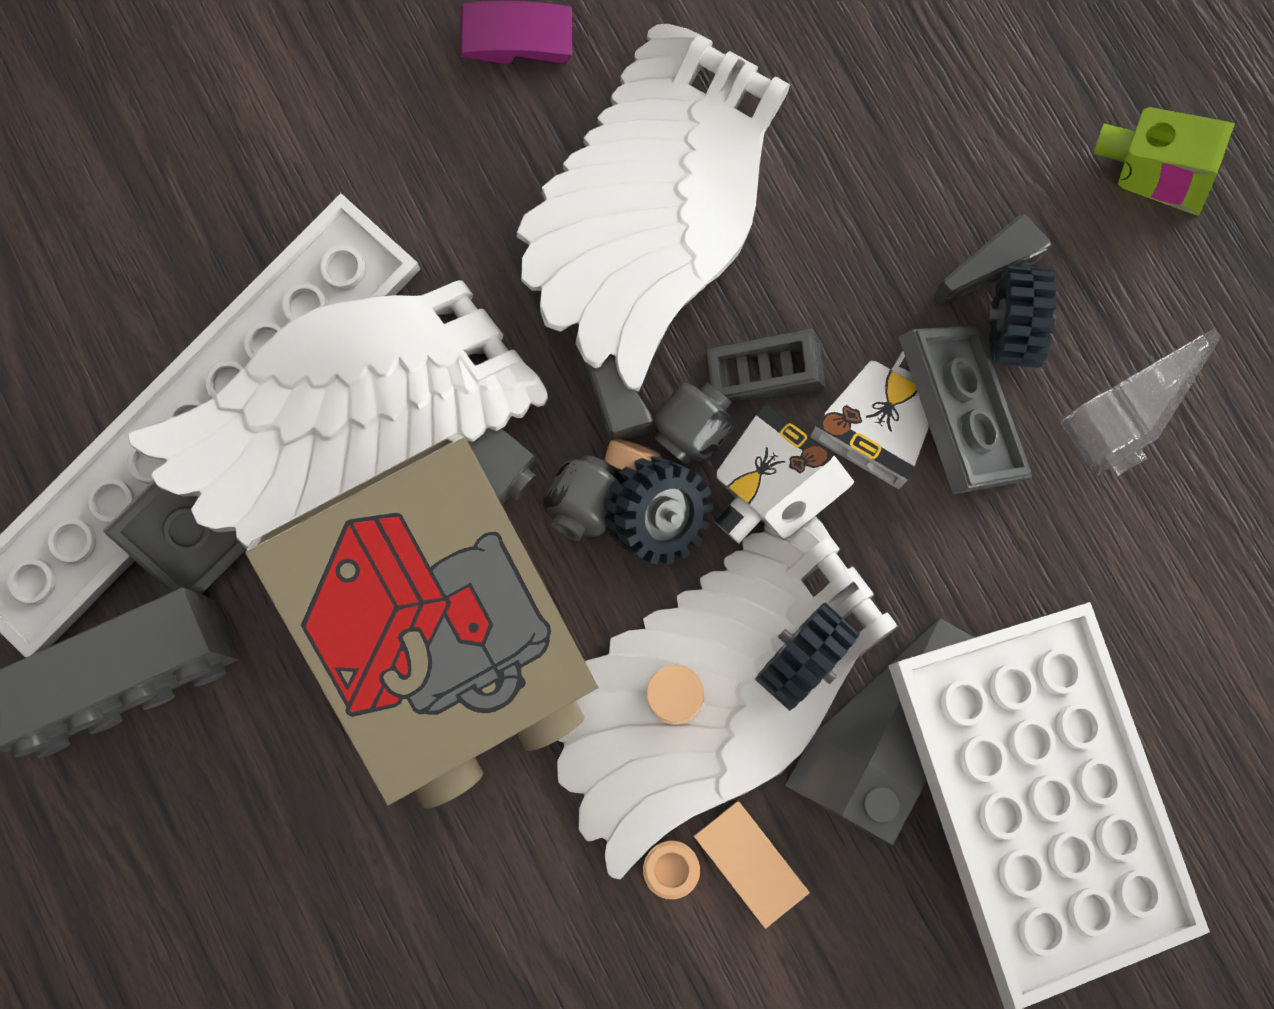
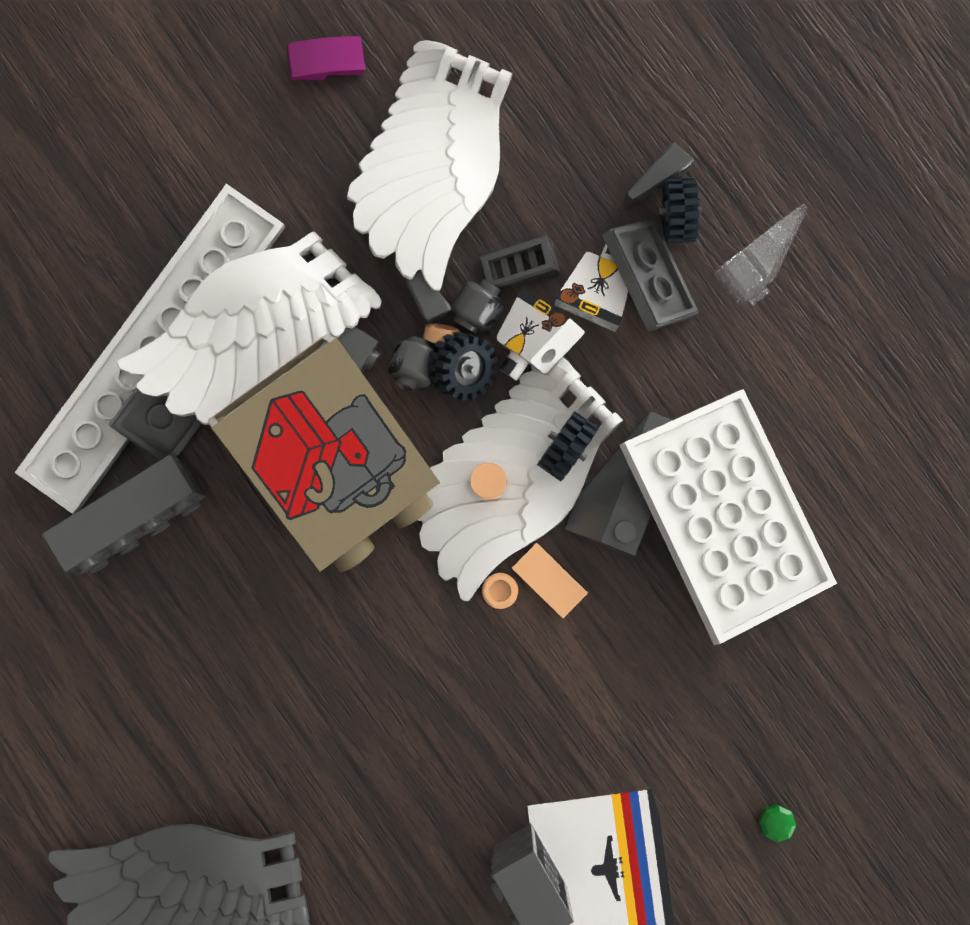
camera: 15 degrees left, 5 degrees up
lime torso [1094,107,1235,216] -> none

